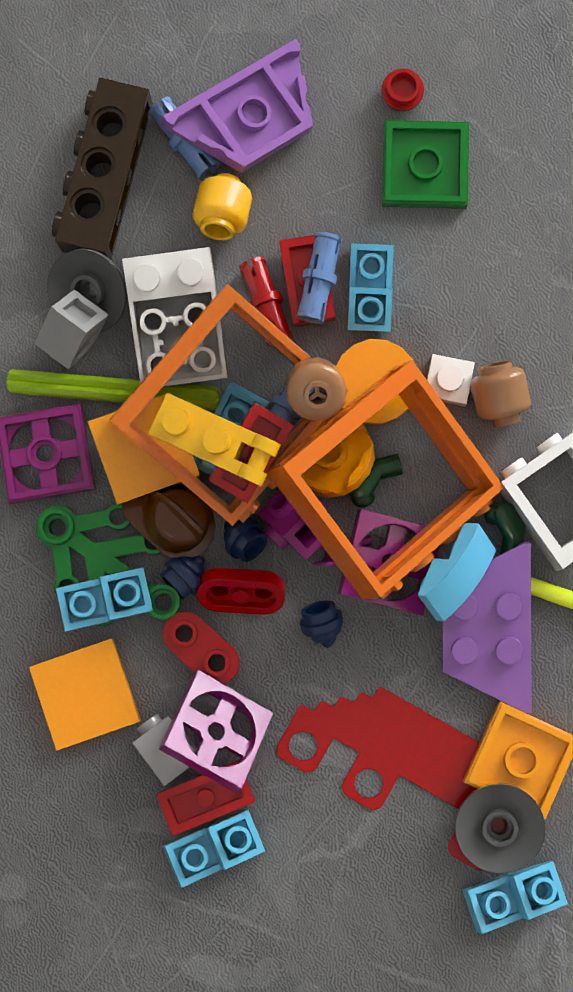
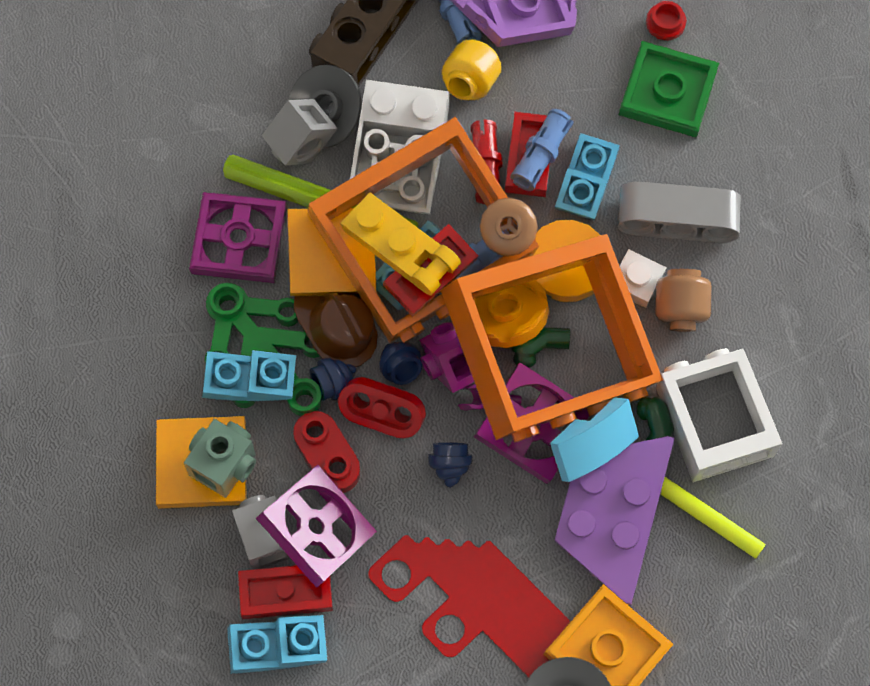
camera: 10 degrees right, 15 degrees down
none -> sand green brick [184,419,256,498]
none -> light grey beam [618,182,741,243]

